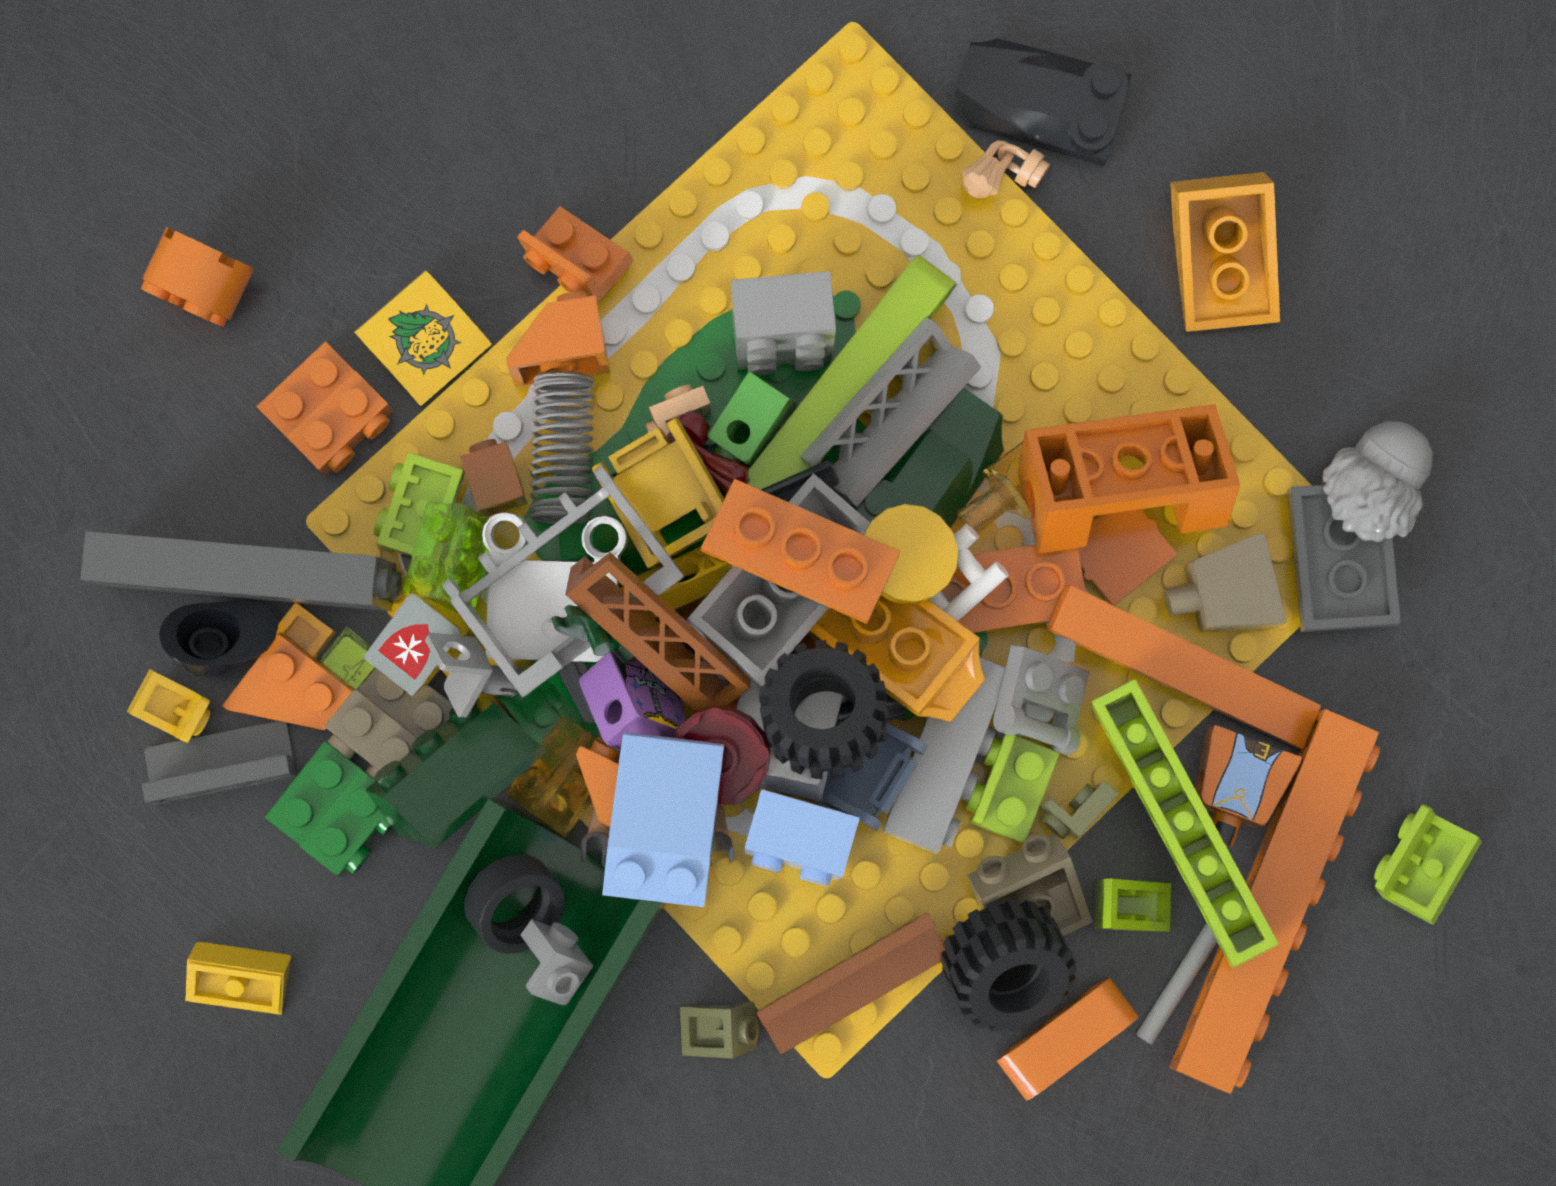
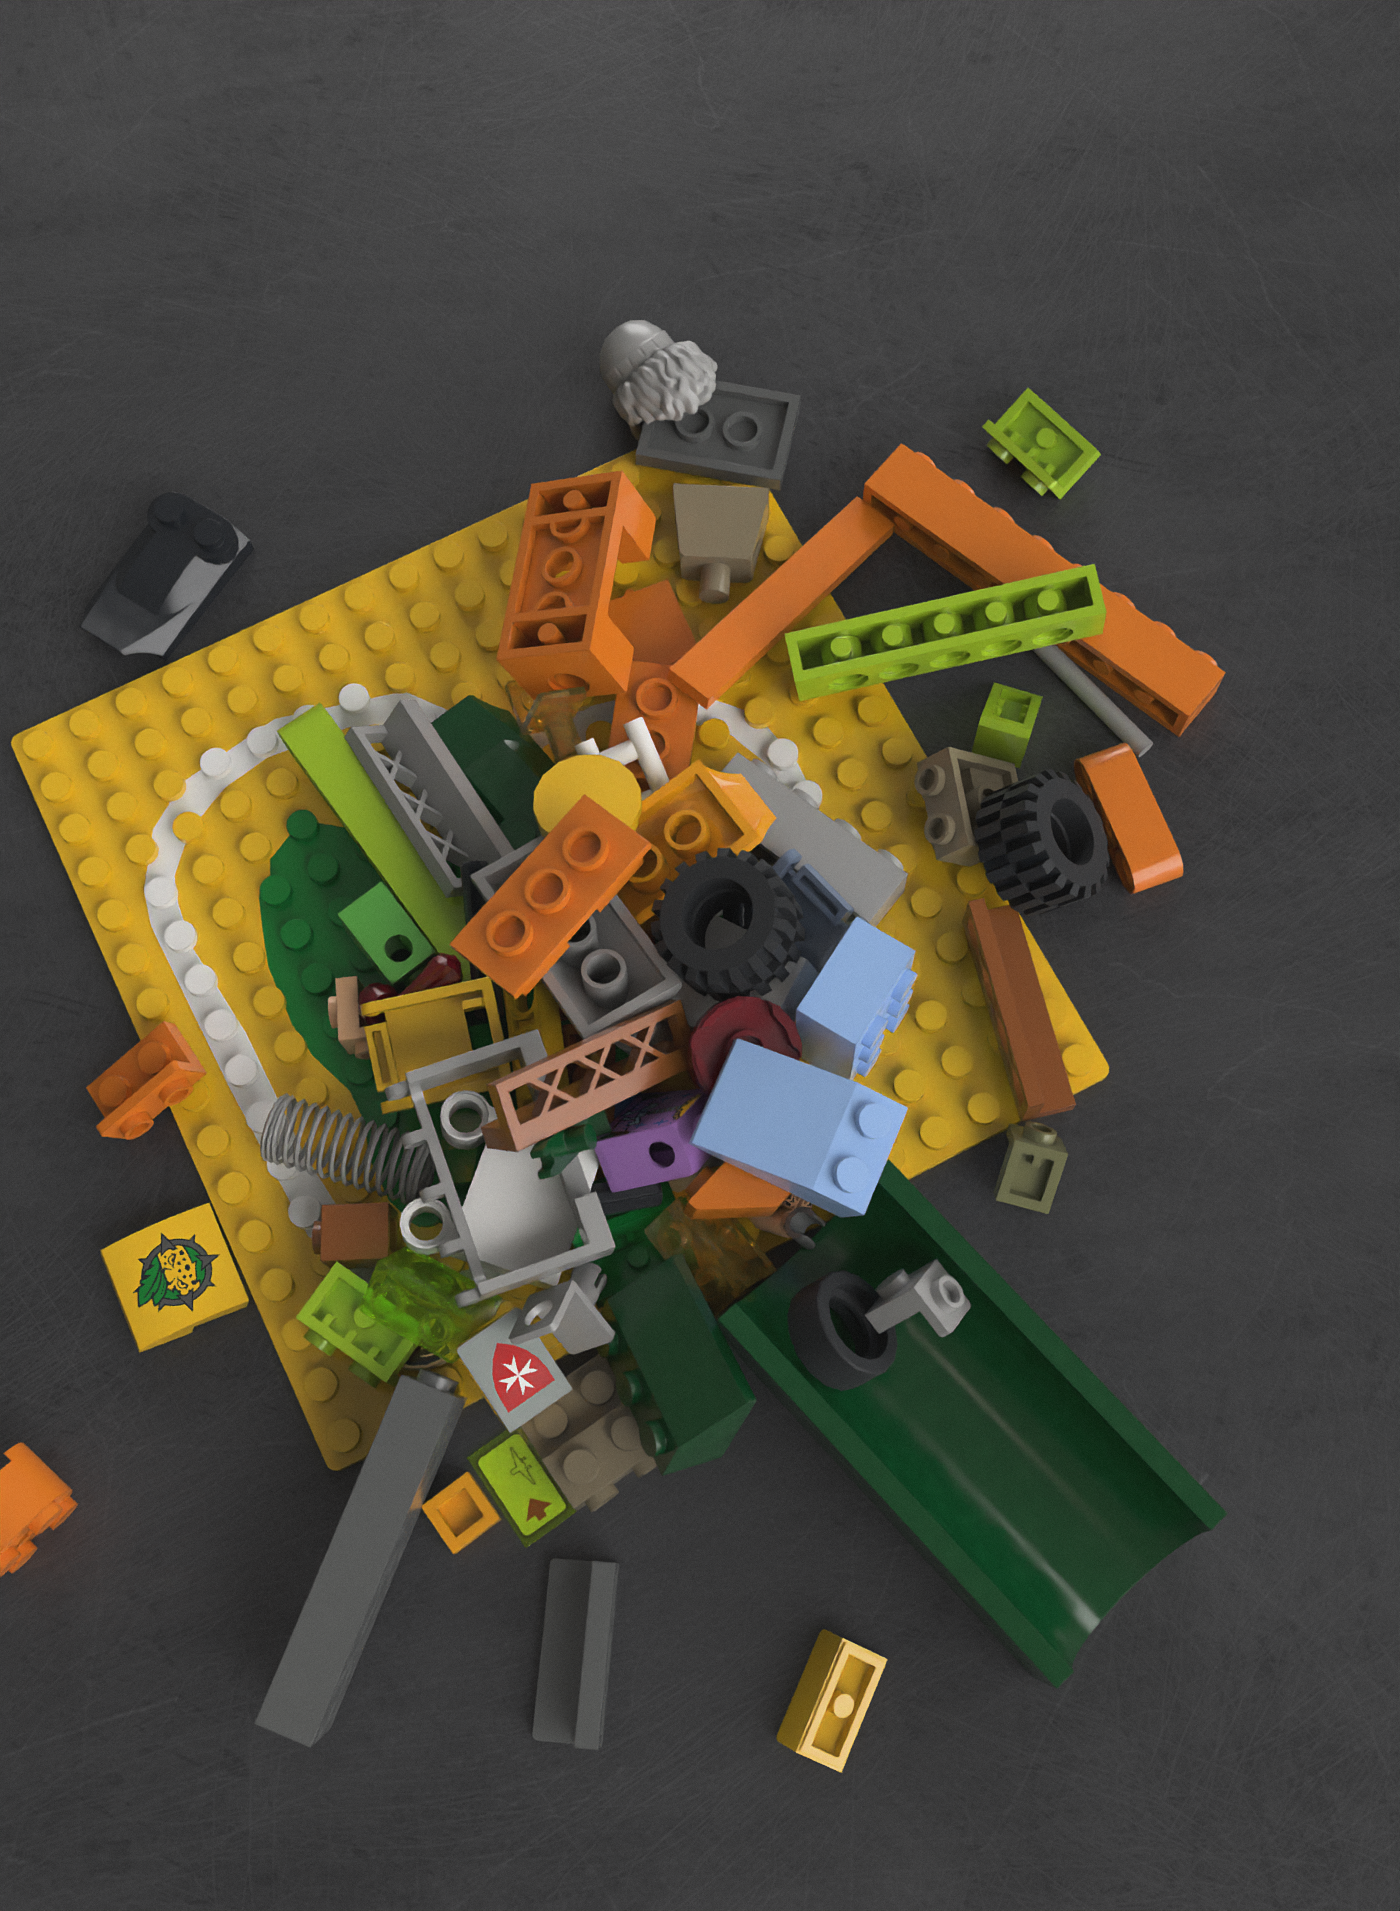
camera: 65 degrees left, 10 degrees down
yellow bracket [127,669,210,743] -> none
black piece [159,600,278,678] -> none
orange wing [222,632,354,730] -> none
orange plate [256,341,393,476] -> none
green plate [265,741,392,877] -> none
orange slope [506,291,610,388] -> none
light grey piece [731,271,836,376] -> none
light nougat piece [962,140,1050,198] -> none
lime bracket [965,734,1060,844] -> none
light grey plate [993,645,1090,755] -> none
olive bracket [1039,781,1119,840] -> none
light orange slope [1170,172,1280,332] -> none
torso [1195,725,1302,848] -> none

